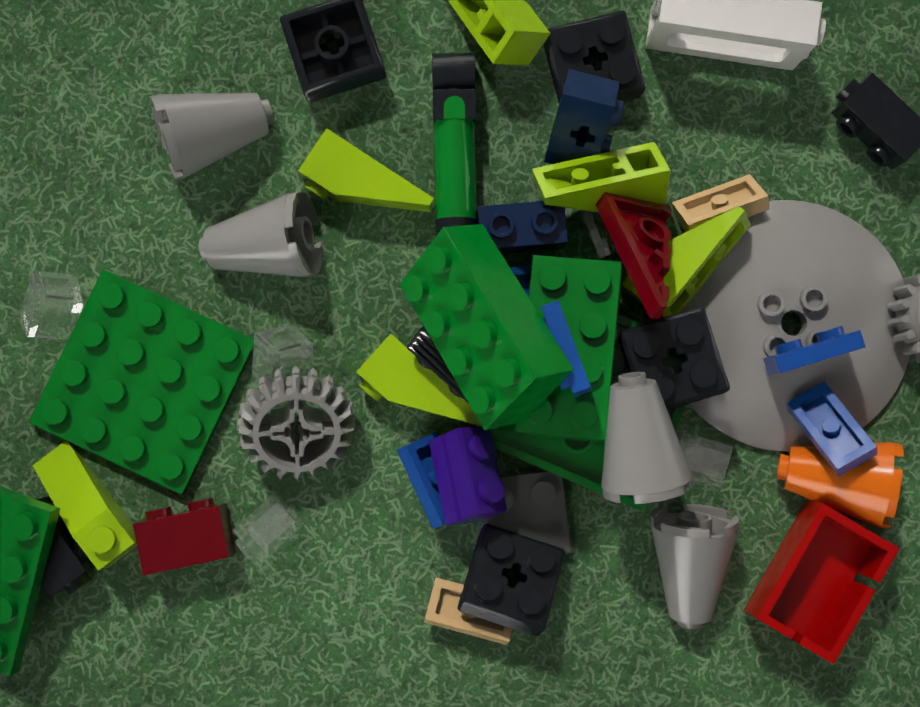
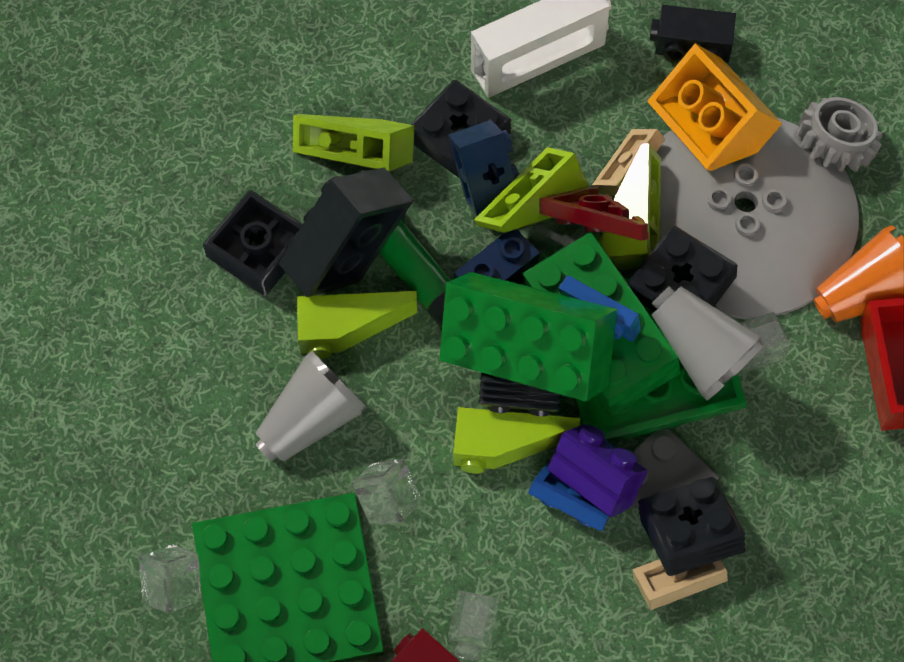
camera: 30 degrees left, 20 degrees down
light grey cone [149,93,274,181] -> none
light grey gear [237,365,356,482] -> none
light grey cone [650,504,739,629] -> none
blue plate [763,326,866,375] -> none
blue plate [787,381,877,477] -> none
none -> black brick [279,167,414,297]
none -> light orange slope [647,43,783,171]

